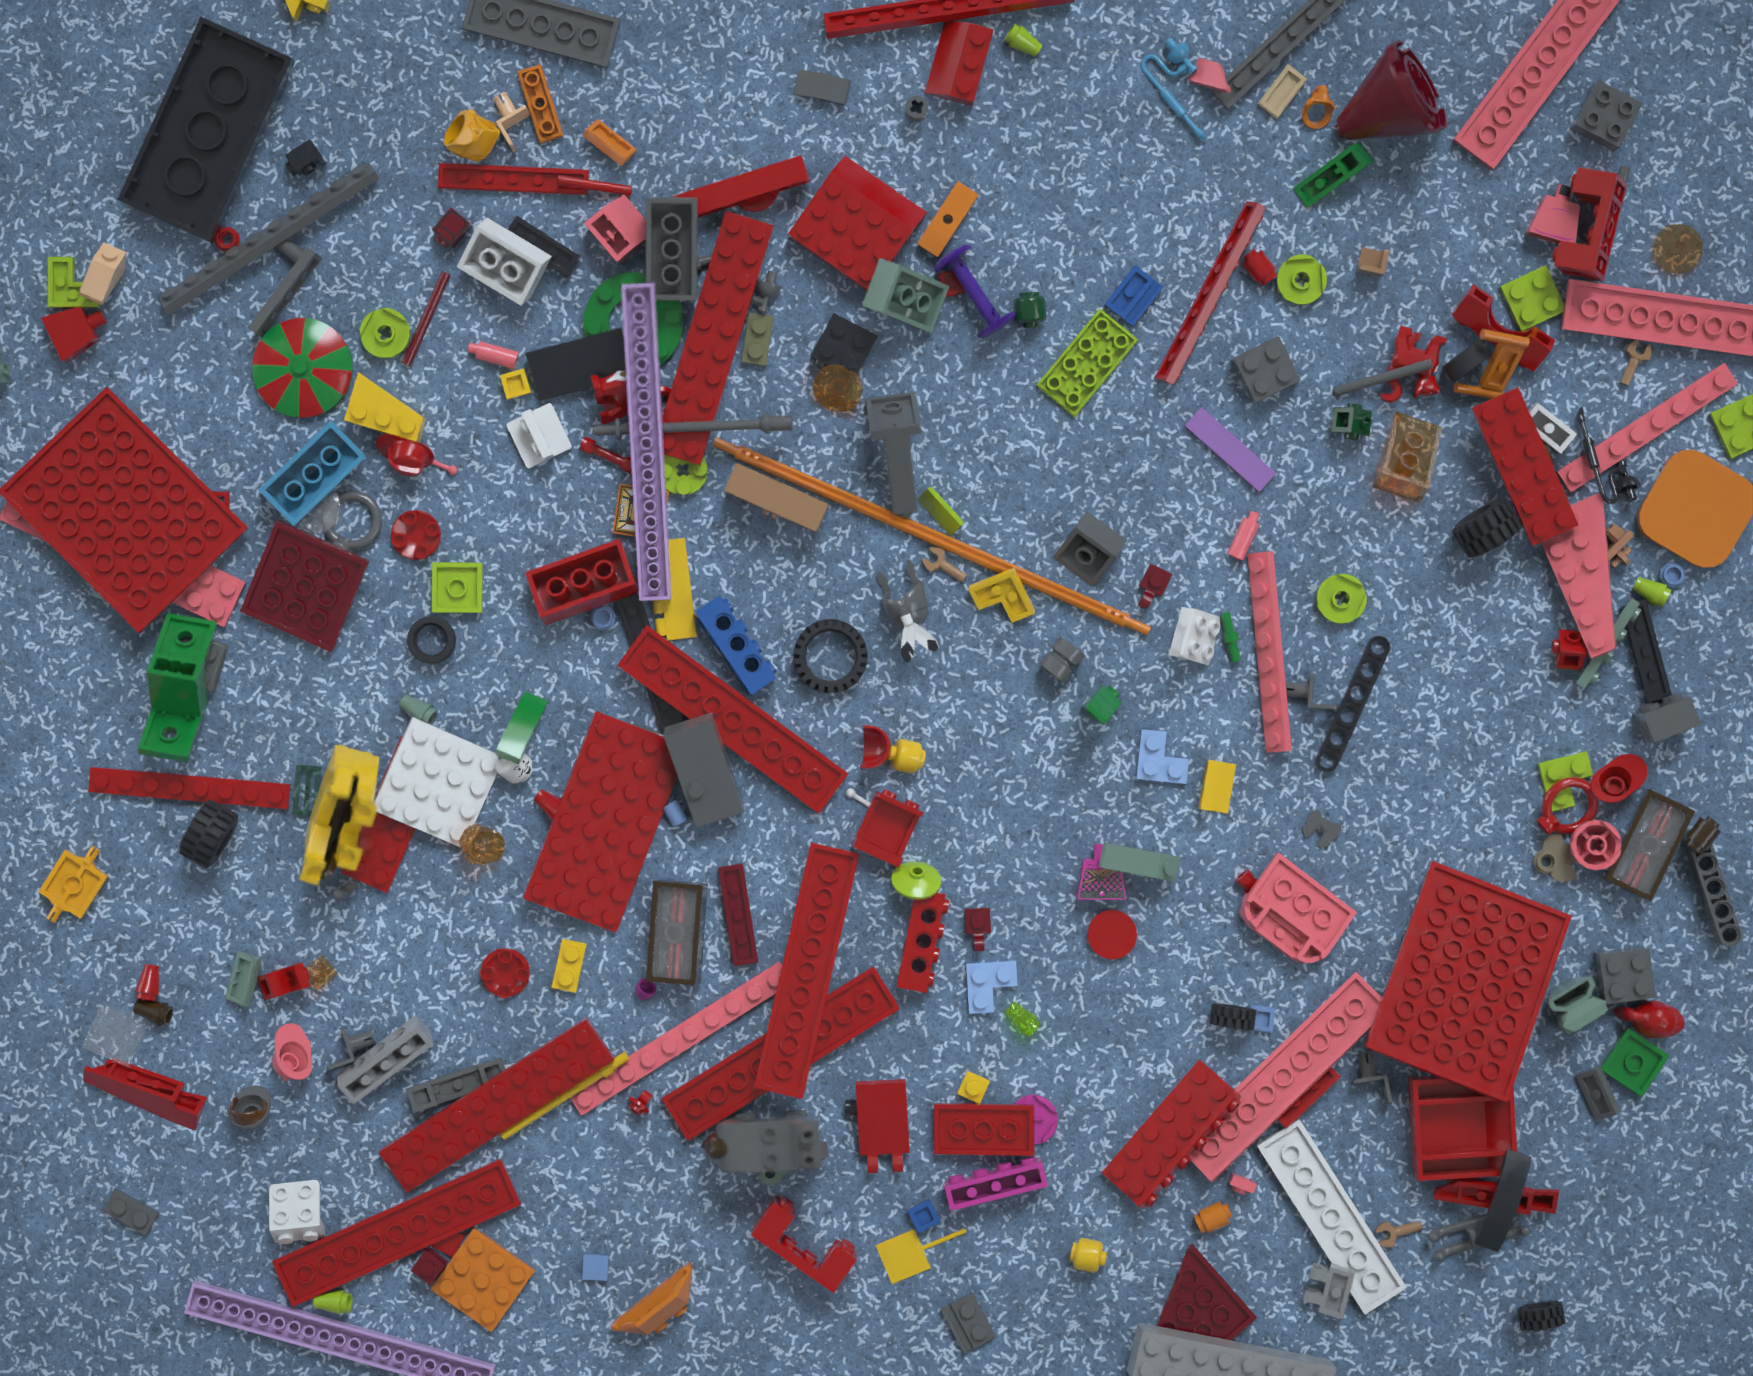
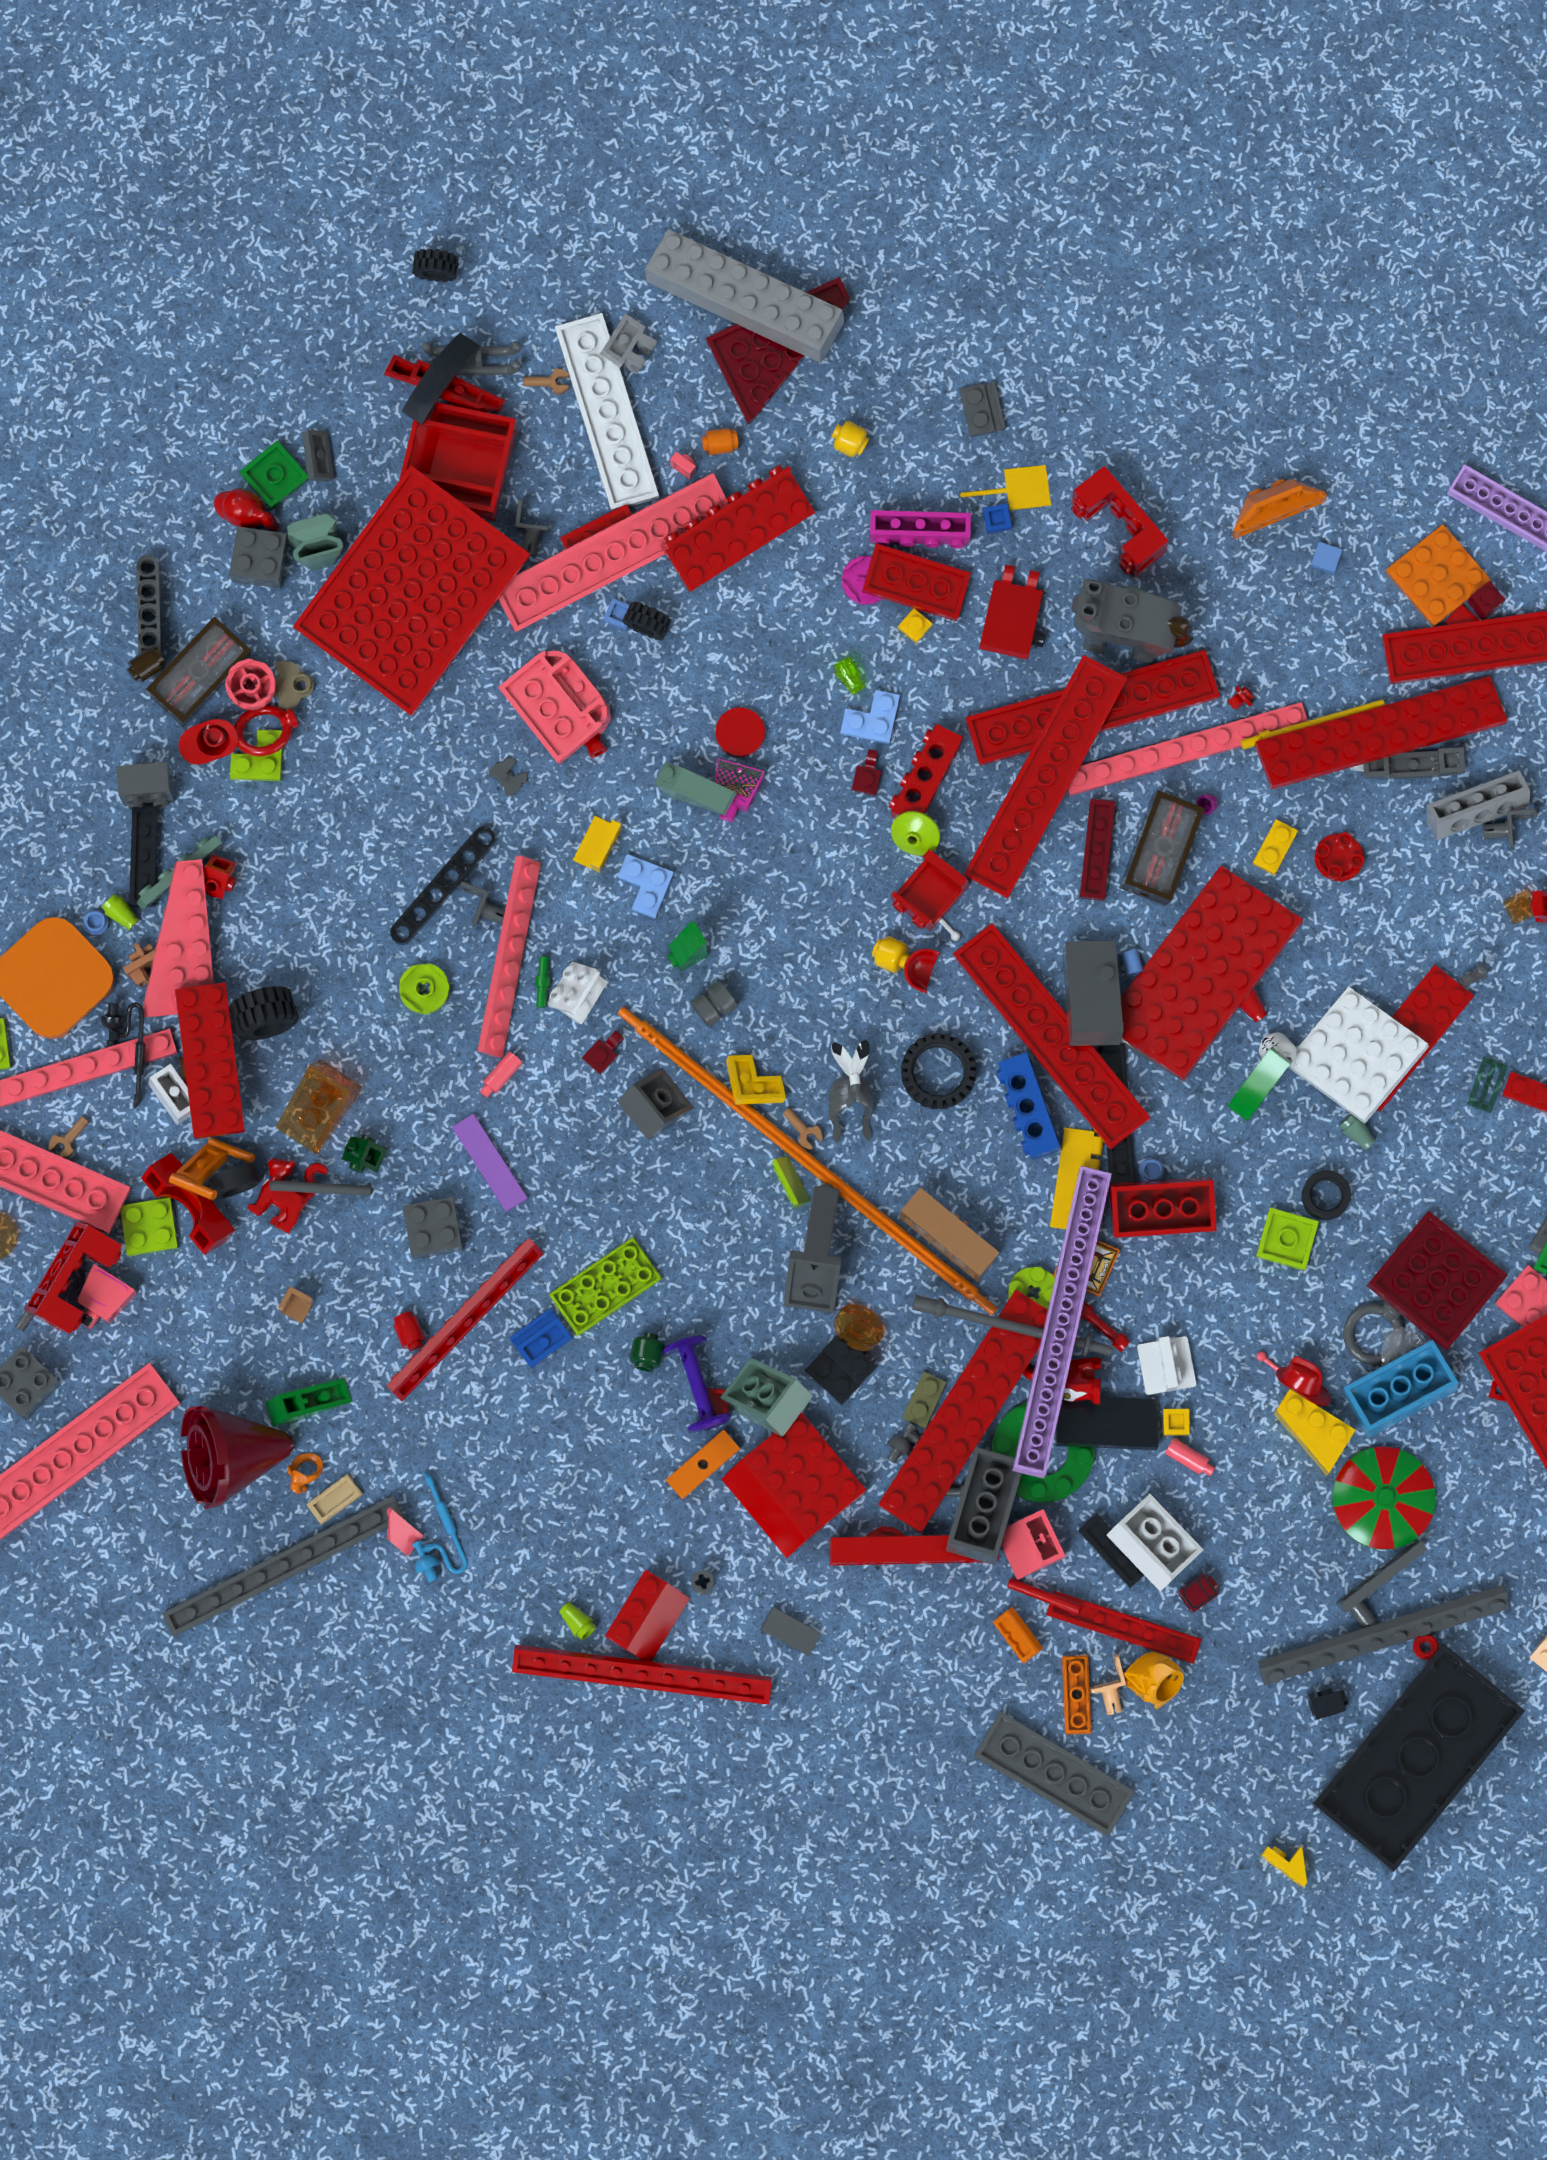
camera: 160 degrees left, 10 degrees down
yellow piece [299,744,379,885] -> none
lime plate [360,308,411,359] -> none
red dish [391,510,441,560] -> none
dark red bar [402,271,451,367] -> none
clear orange hair [459,824,505,865] -> none
lime plate [1276,254,1327,305] -> none

